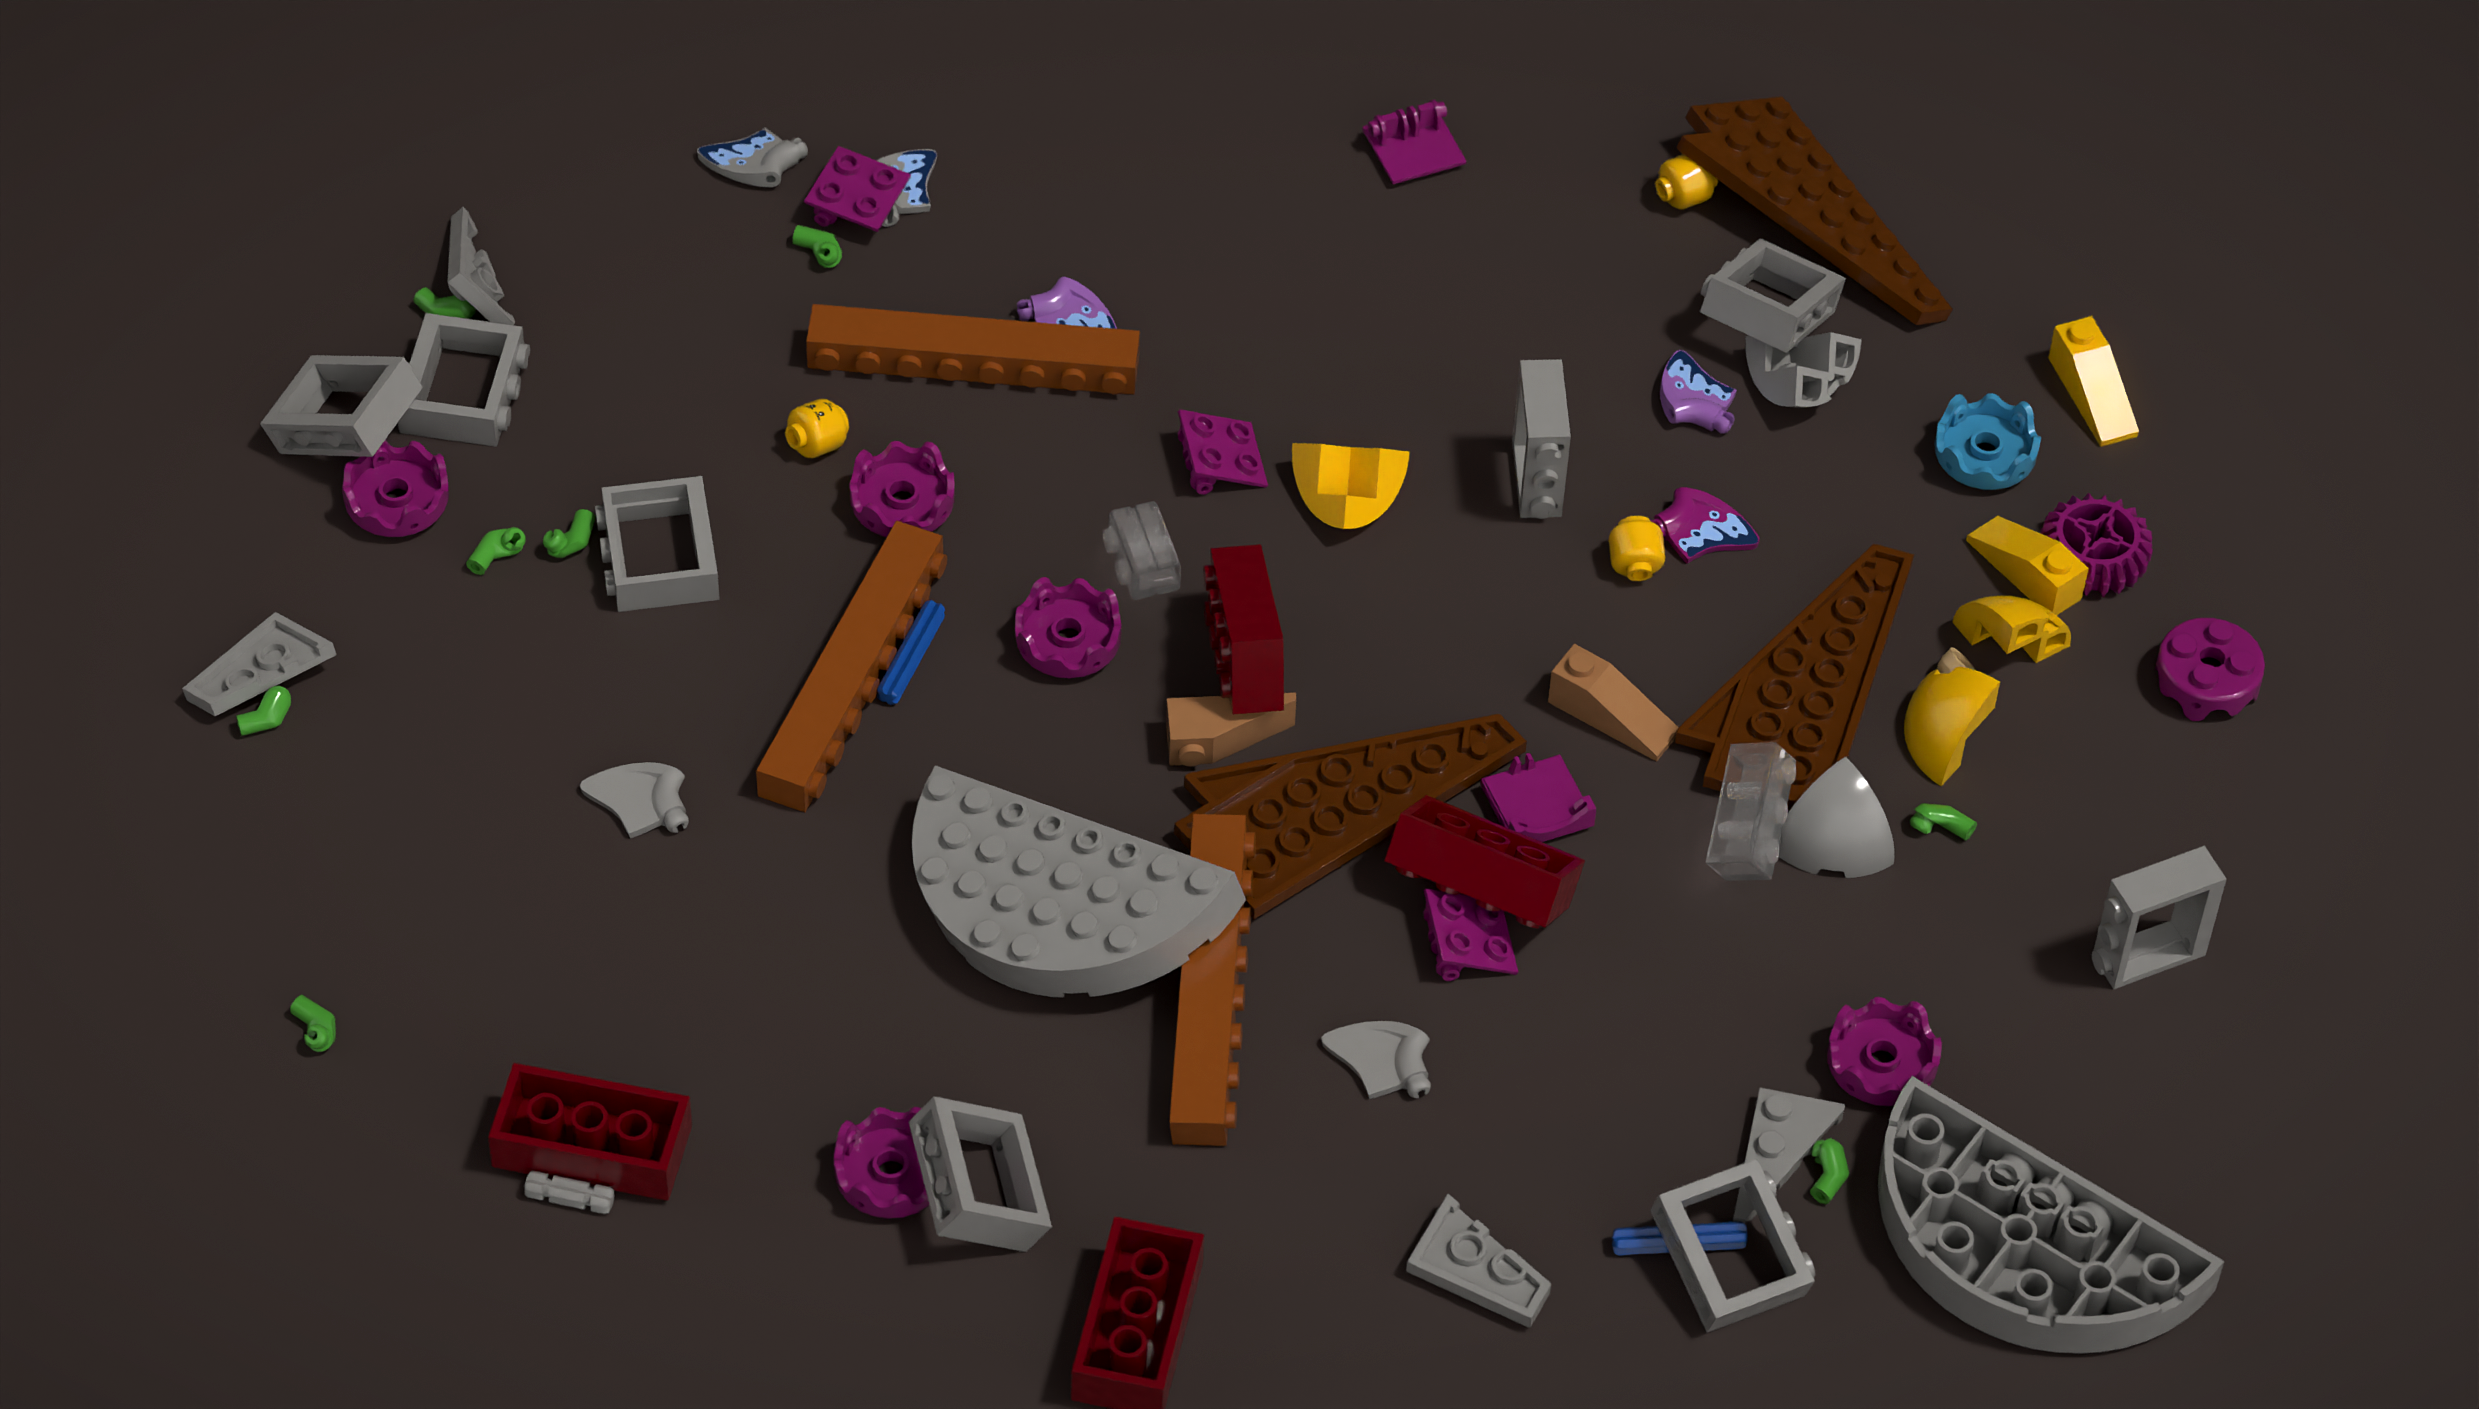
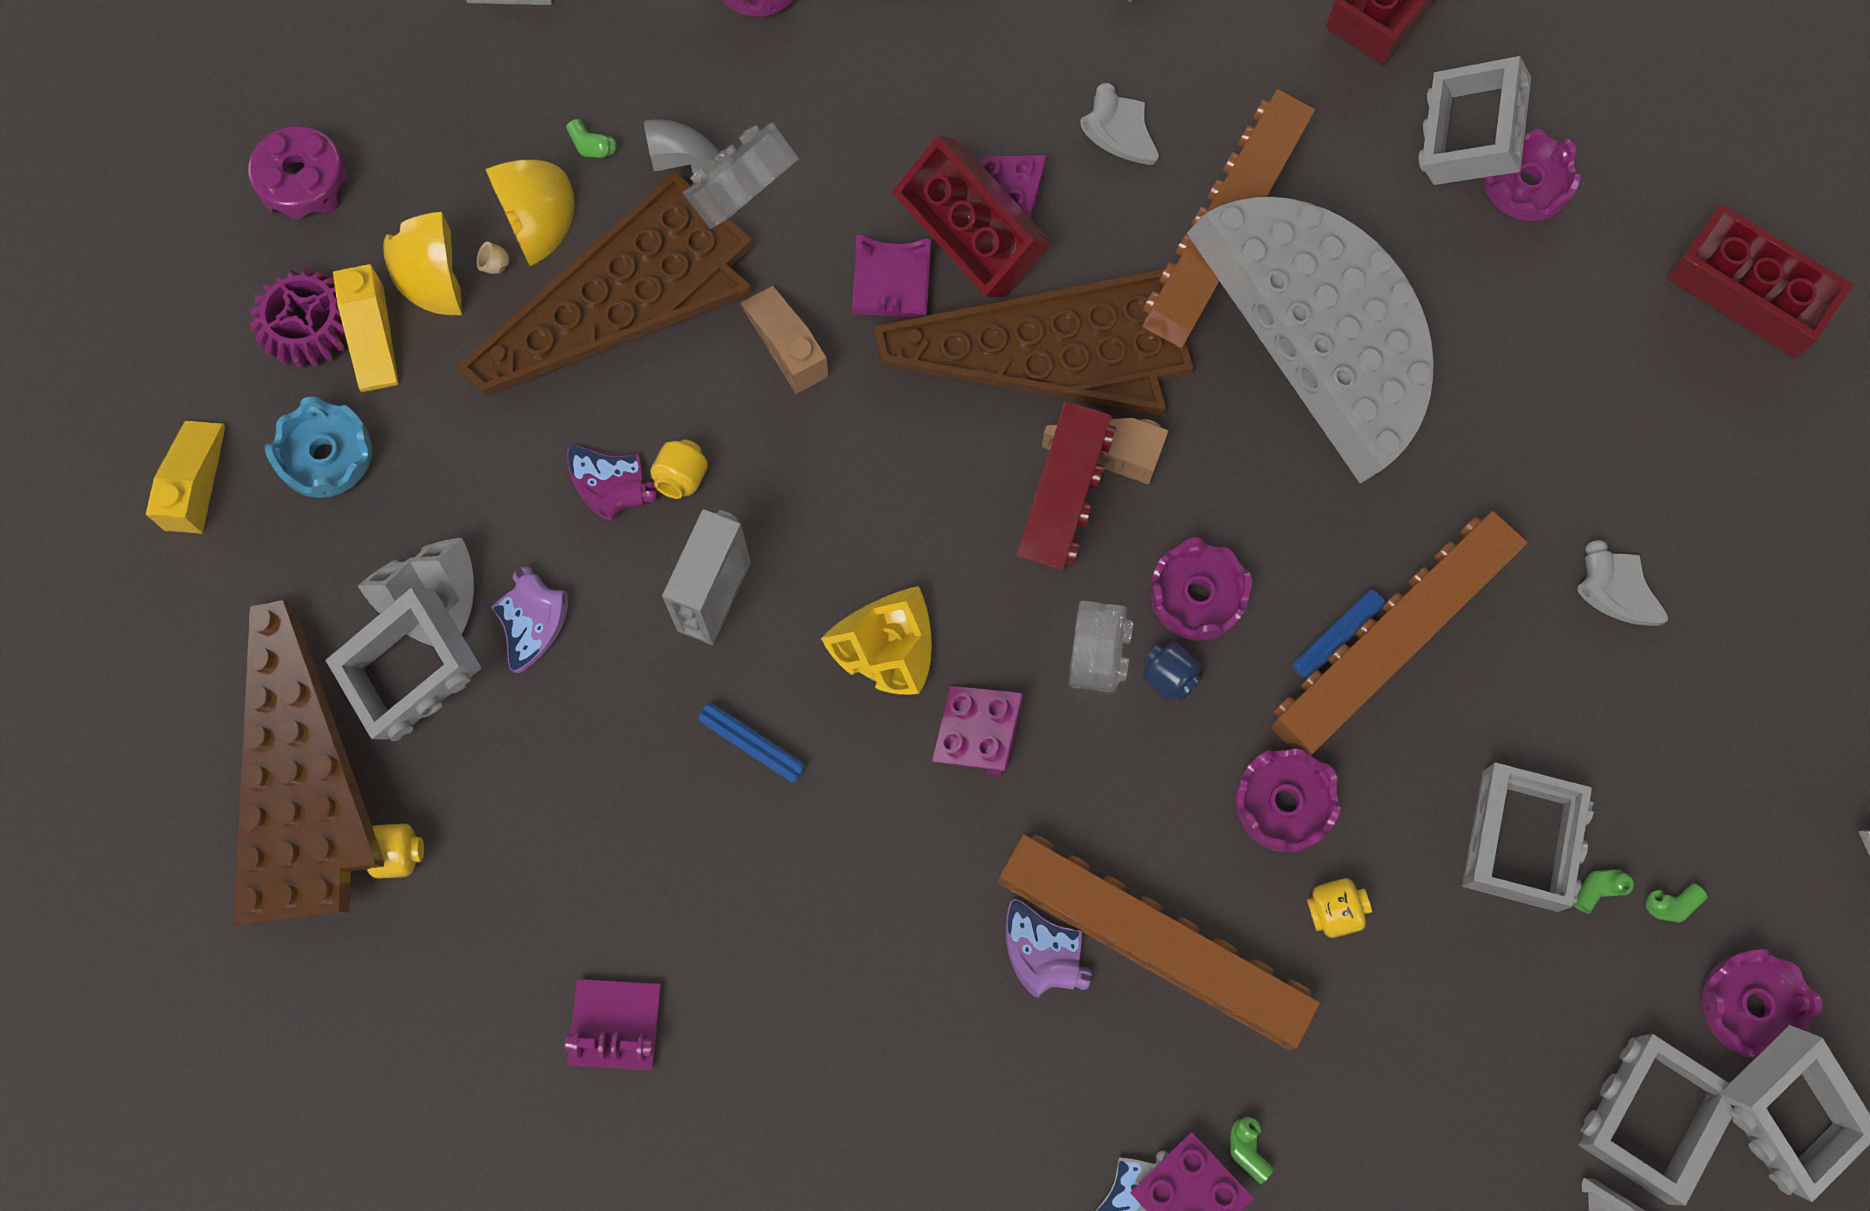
camera: 155 degrees left, 20 degrees up
none -> blue axle [698,702,805,783]
none -> dark blue head [1143,642,1202,701]

